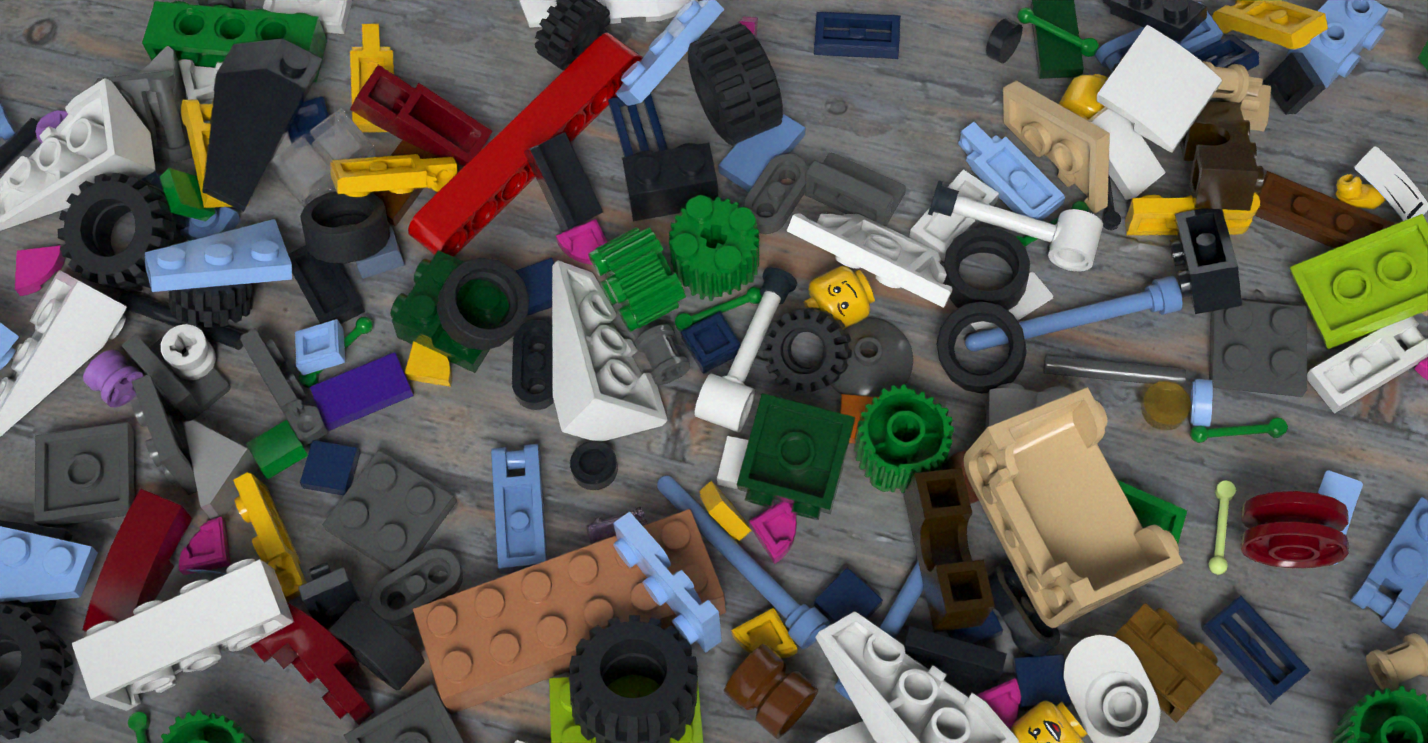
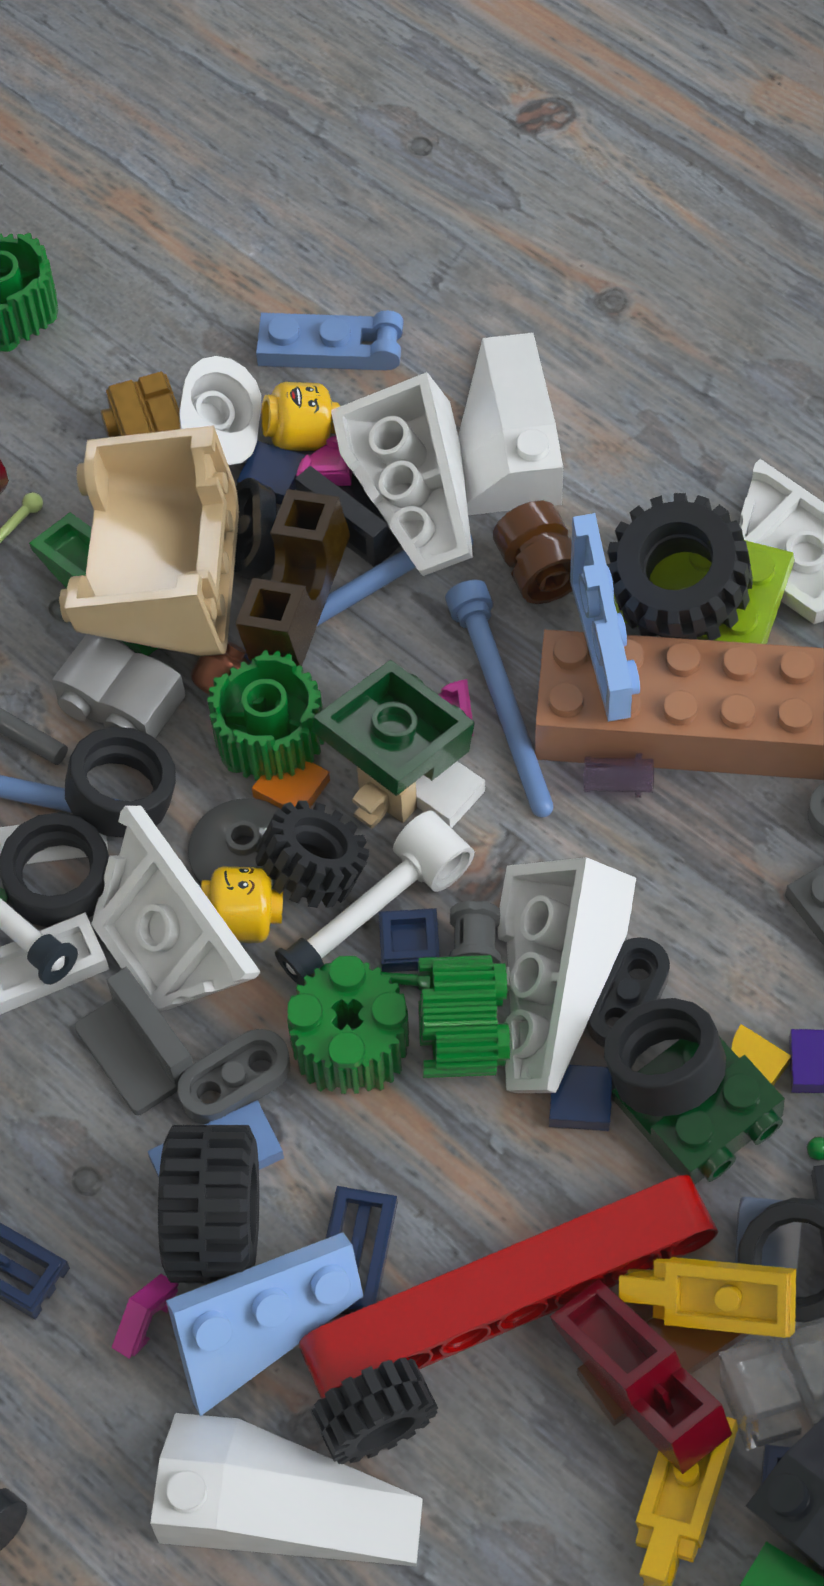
camera: 155 degrees left, 5 degrees down
medium blue plate [491,443,547,574] -> none
black panel [524,132,603,232] -> none
dark pink tile [556,219,607,265] -> none
black tile [570,441,618,490] -> none
black brick [622,142,718,222] -> none
yellow tile [699,481,752,541] -> none
yellow tile [731,608,798,658] -> none
dark blue tile [814,568,883,624] -> none
dark blue tile [1202,595,1311,705] -> none

